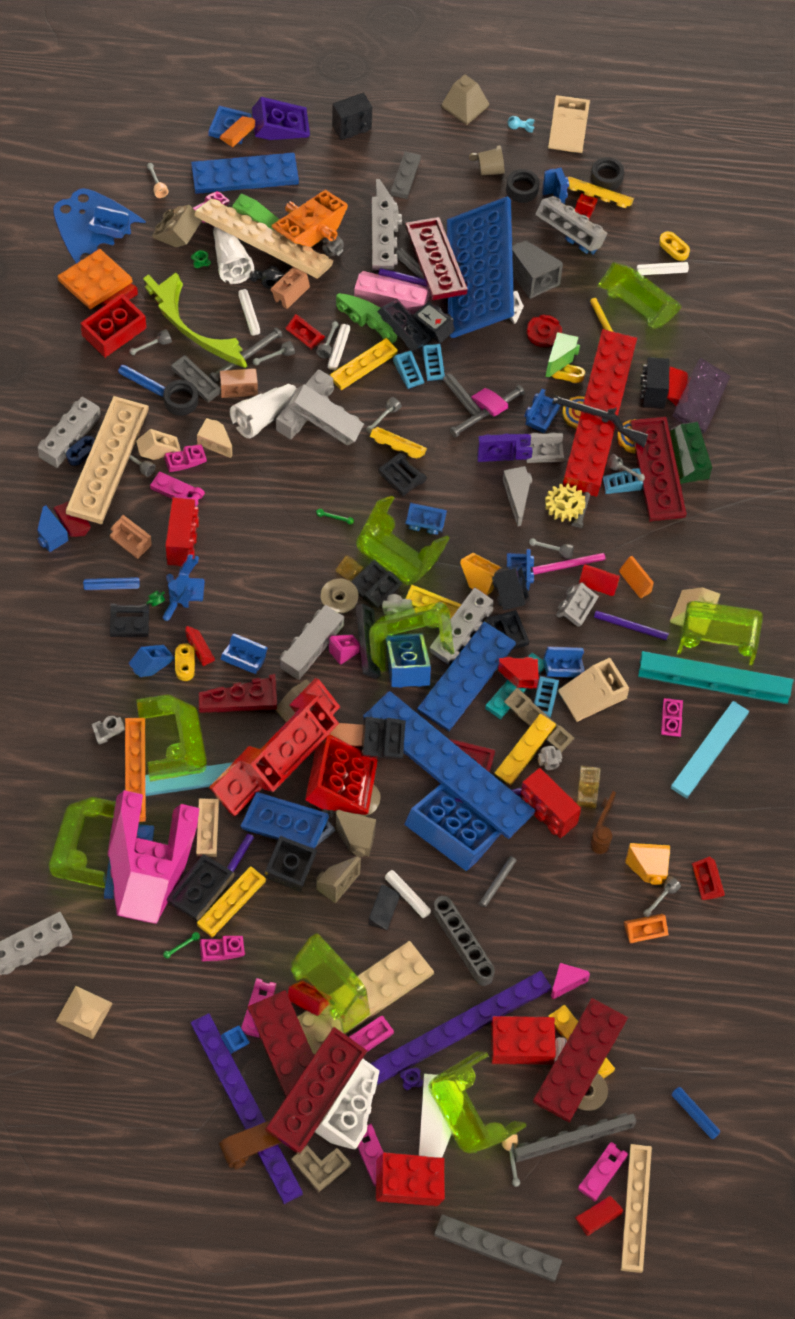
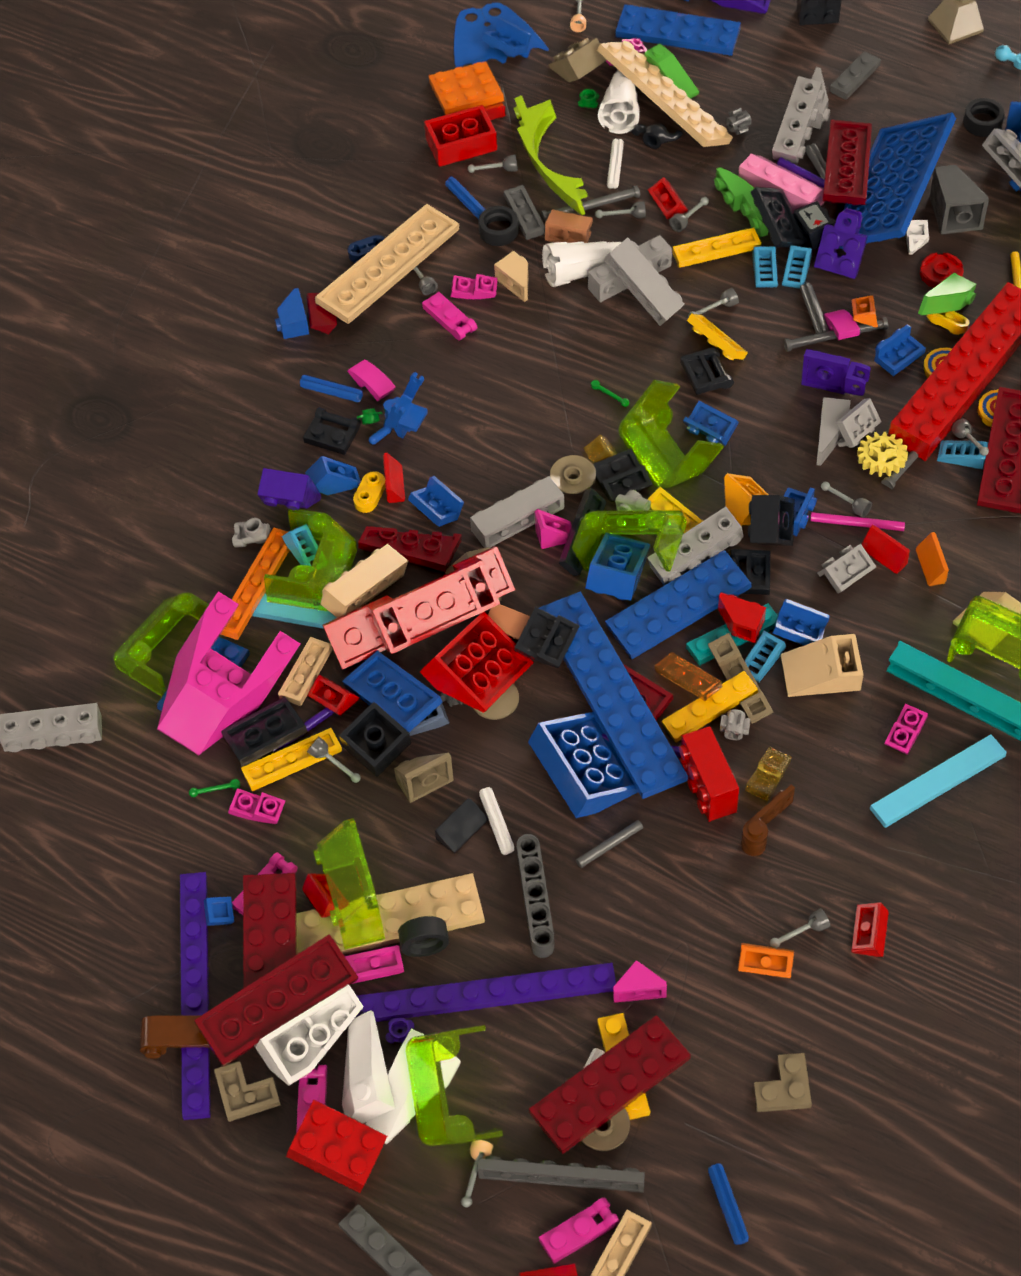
camera: 30 degrees right, 5 degrees down
light grey brick [38,397,101,468] -> none
tan slope [56,986,112,1039] -> none
nougat hinge [110,515,152,559] -> none
tan slope [136,429,181,460] -> none
red brick [166,497,199,566] -> none
nougat hinge [271,267,310,309] -> none
orange slope [272,190,348,247] -> none
white axle [328,324,350,371] -> none
dark tan slope [336,810,376,857] -> none
dark tan hat [469,145,505,175] -> none
red brick [491,1016,556,1065] -> none
light grey bracket [526,432,564,463] -> none
black piece [552,394,648,448] -> none
dark purple bar [594,610,669,640] -> none
light orange slope [625,843,670,885] -> none
none -> dark purple slope [257,468,321,510]
none -> slope [282,524,328,575]
none -> red slope [307,675,360,716]
none -> hinge [307,737,361,783]
none -> tan brick [321,544,408,618]
none -> white wedge [342,1010,395,1123]
none -> dark pink slope [347,359,396,401]
none -> black tyre [398,916,449,957]
none -> clear orange tile [654,652,723,701]
none -> dark tan plate [753,1053,812,1112]
none -> dark purple plate [814,208,868,279]
none -> light grey bracket [836,398,882,448]
none -> orange slope [851,295,878,327]

